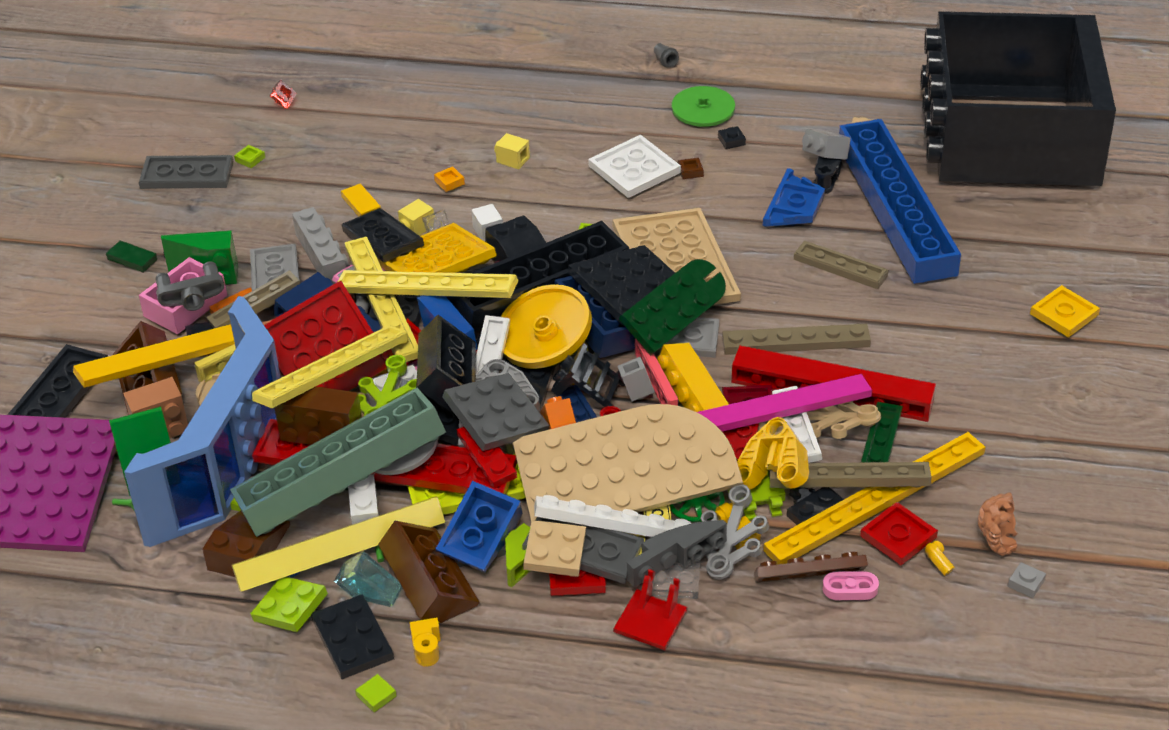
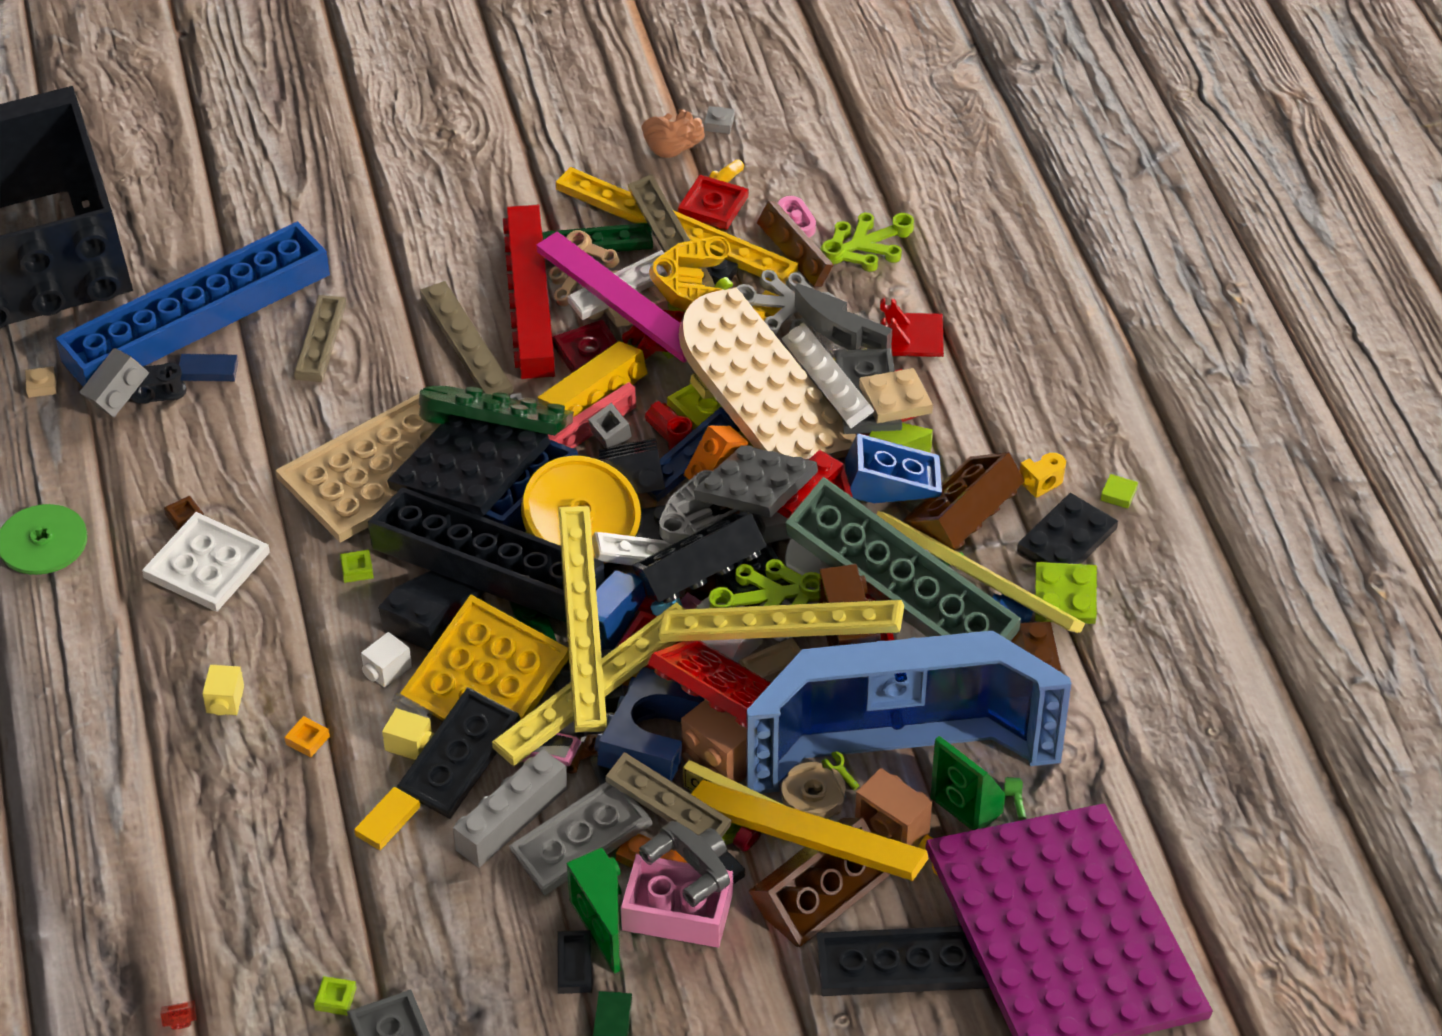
camera: 115 degrees left, 5 degrees up
clear light blue slope [334,551,402,607] -> none
black plate [718,126,746,150] -> none
blue wing [763,168,825,227] -> none
yellow plate [1030,285,1100,338] -> none
none -> dark blue tile [179,354,238,382]
none -> lime plant [820,212,914,272]

